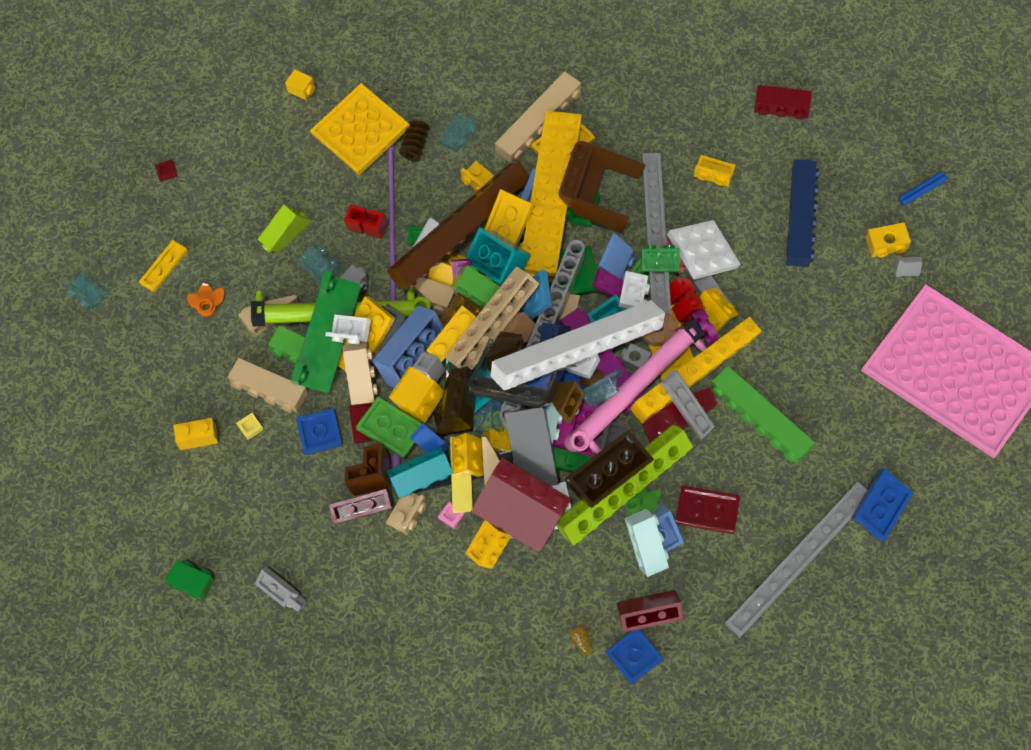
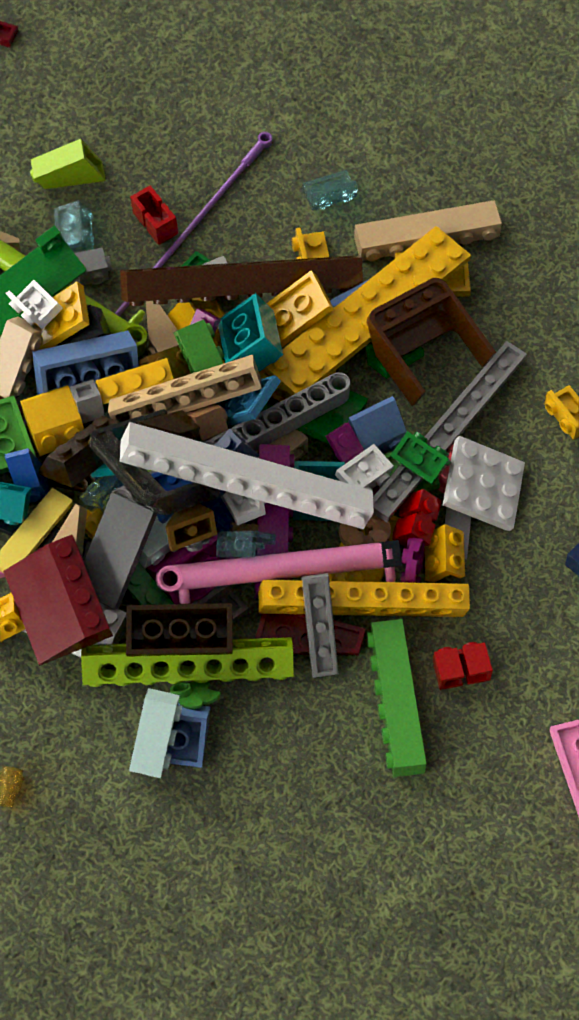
camera: 30 degrees right, 5 degrees down
yellow brick [285,69,315,100] -> none
yellow plate [310,83,410,175] -> none
dark brown piece [399,120,430,162] -> none
yellow bracket [452,433,484,477] -> none
blue plate [605,629,663,686] -> none
dark red brick [616,590,684,632] -> none
light grey brick [620,343,651,372] -> none
dark red tile [675,485,740,535] -> none
light grey plate [725,482,868,638] -> none
blue plate [852,469,913,541] -> none
none -> red piece [432,642,493,690]

